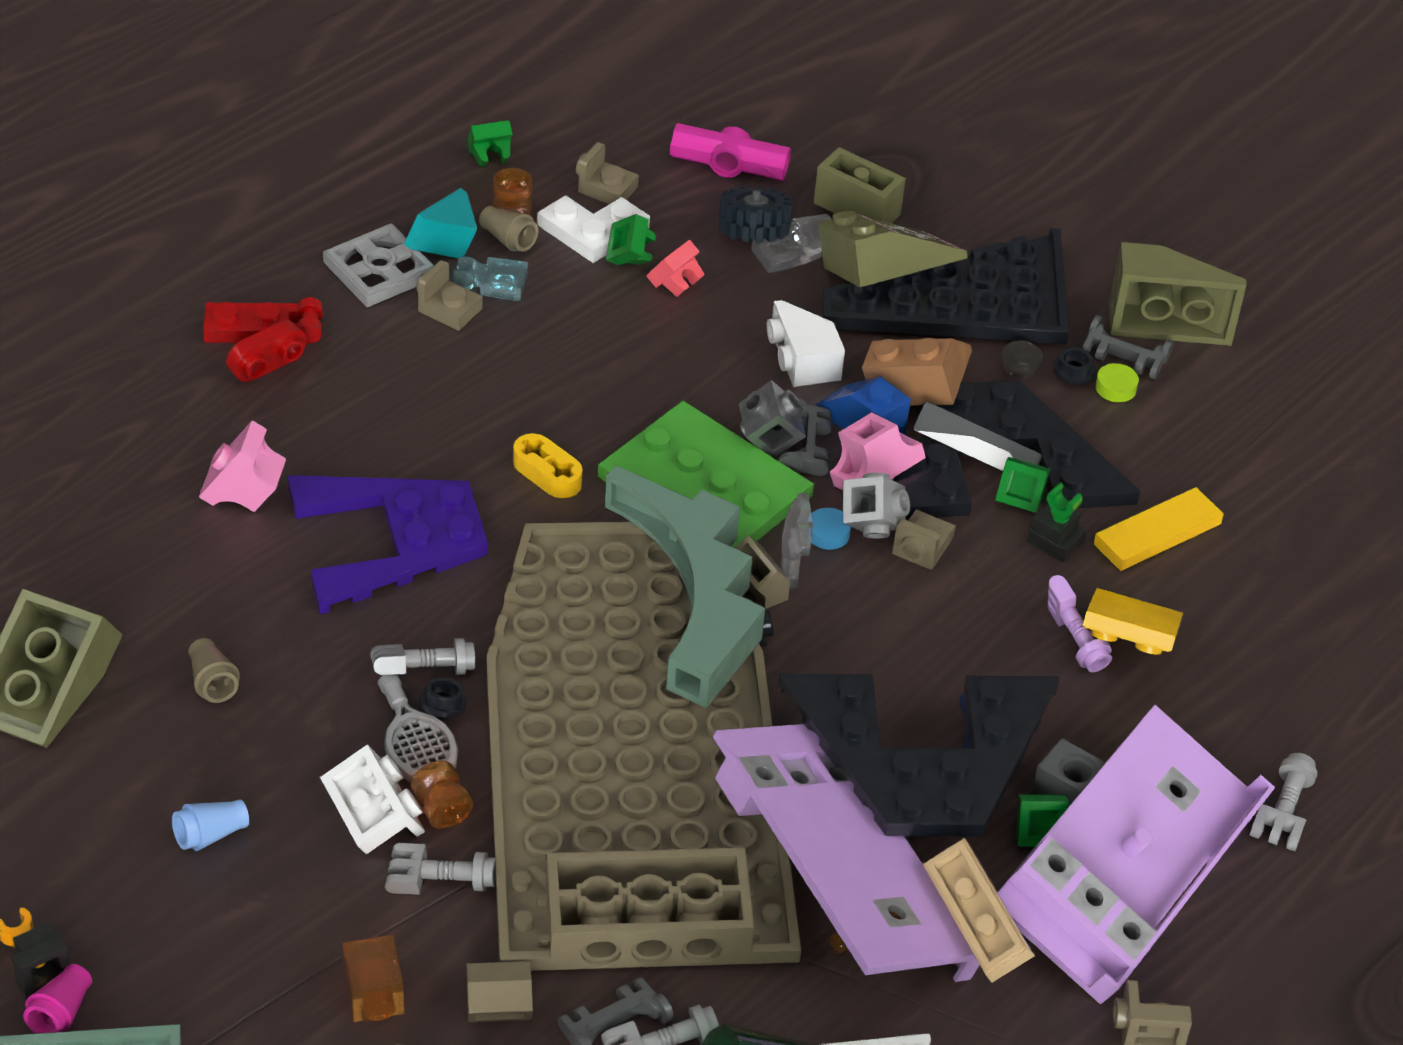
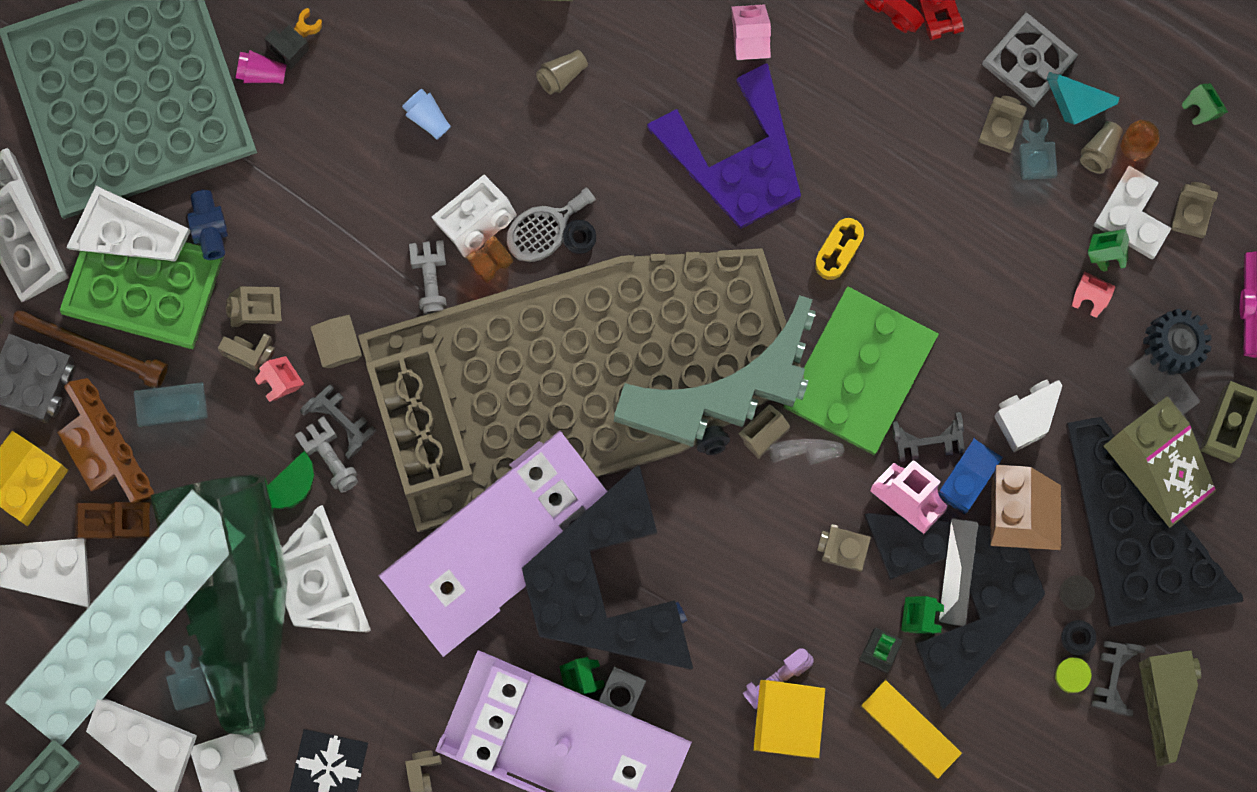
camera: 80 degrees right, 35 degrees up
clear orange brick [342,935,404,1022] -> none
light grey hinge [370,638,475,675] -> none
flat silver brick [738,380,806,458] -> none
dark azure tile [806,508,851,550] -> none
light grey brick [843,473,910,539] -> none
tan tile [923,838,1034,983] -> none

